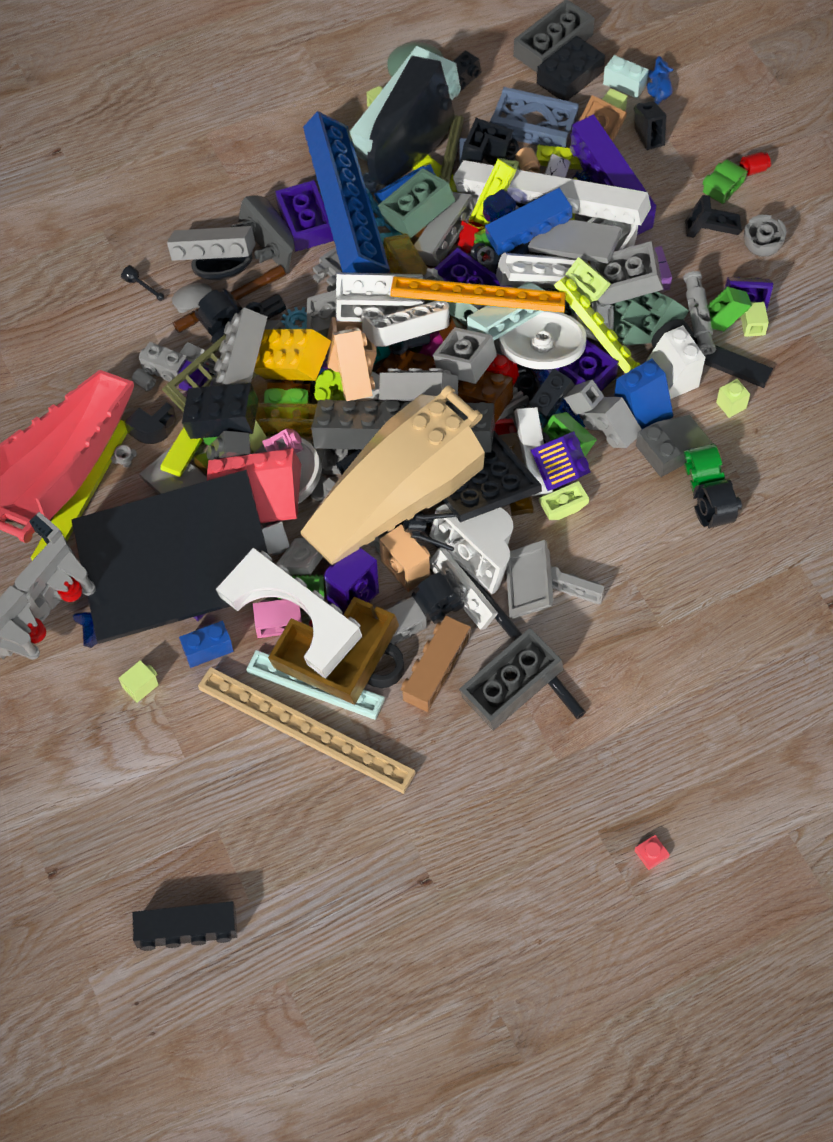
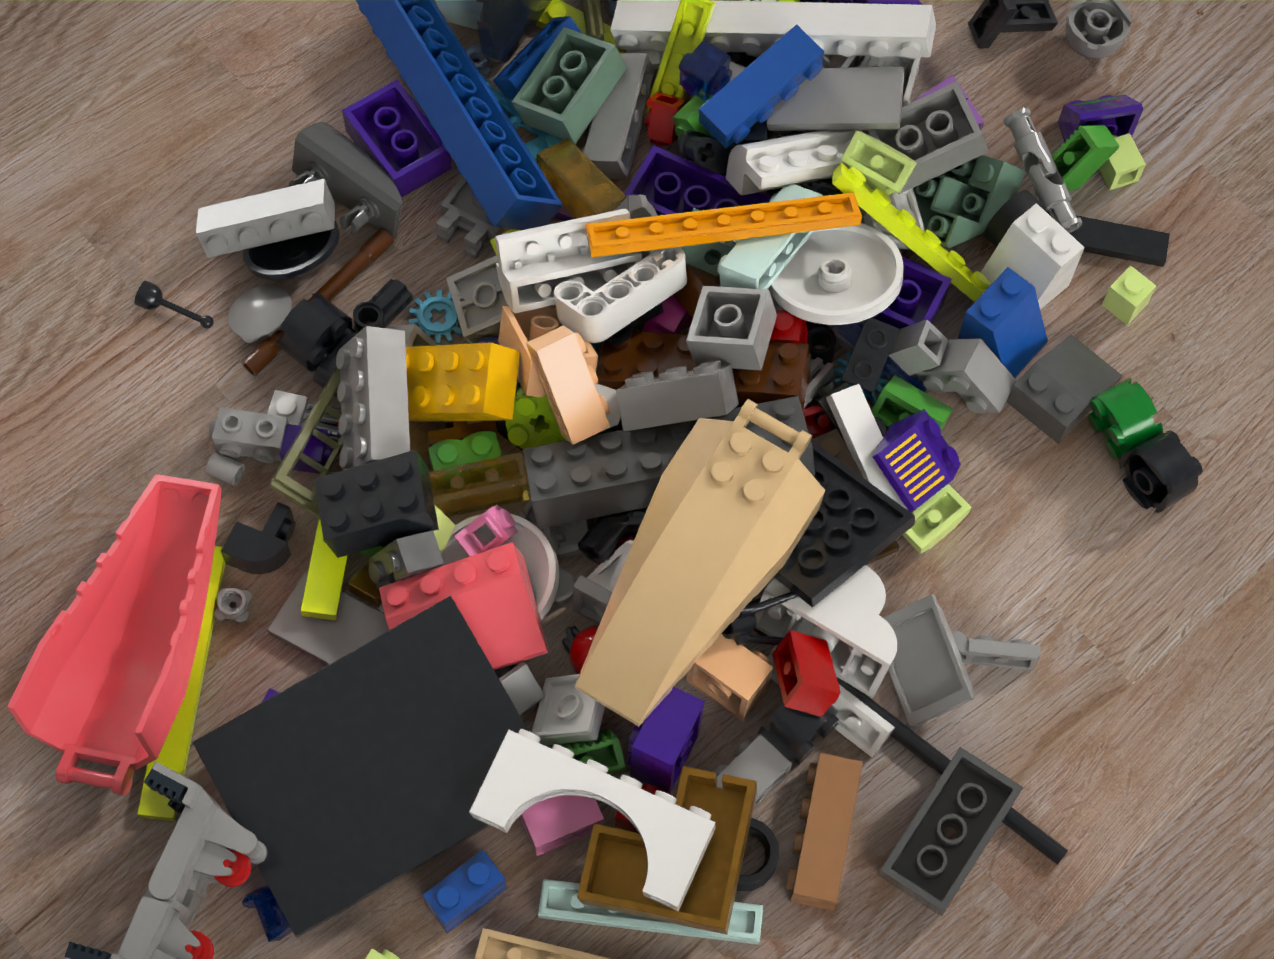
camera: 20 degrees left, 5 degrees up
none -> red brick [772,630,841,717]

